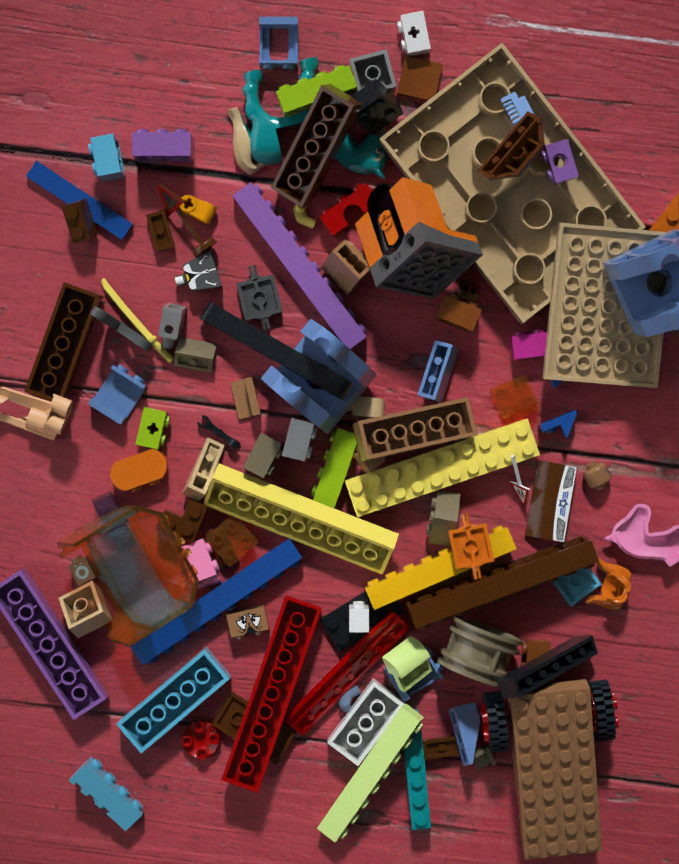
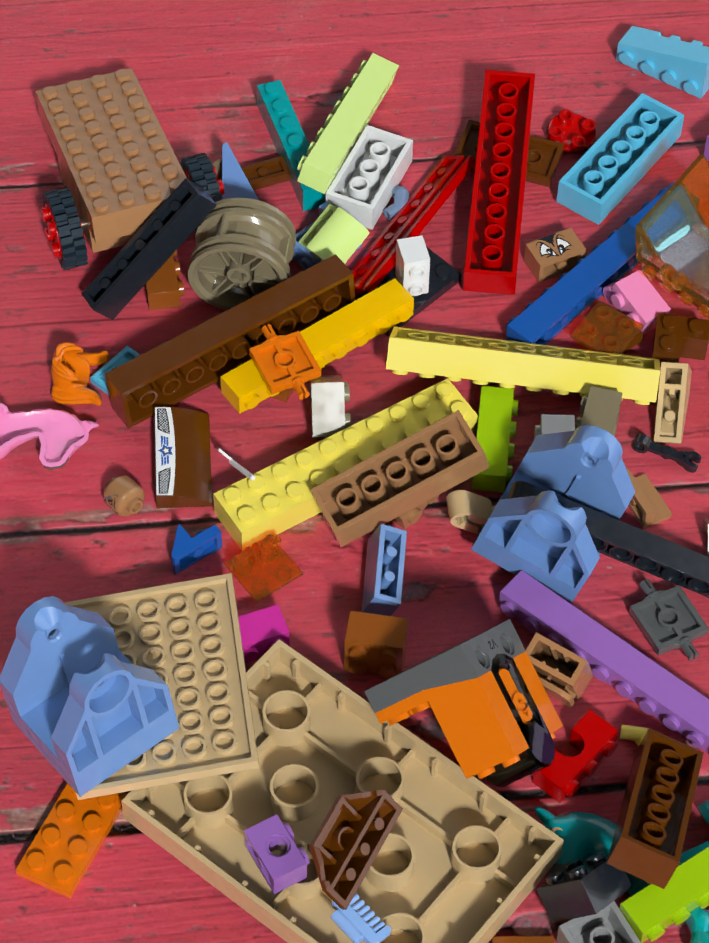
camera: 165 degrees right, 35 degrees down
dark brown tile [458,280,479,302] -> none

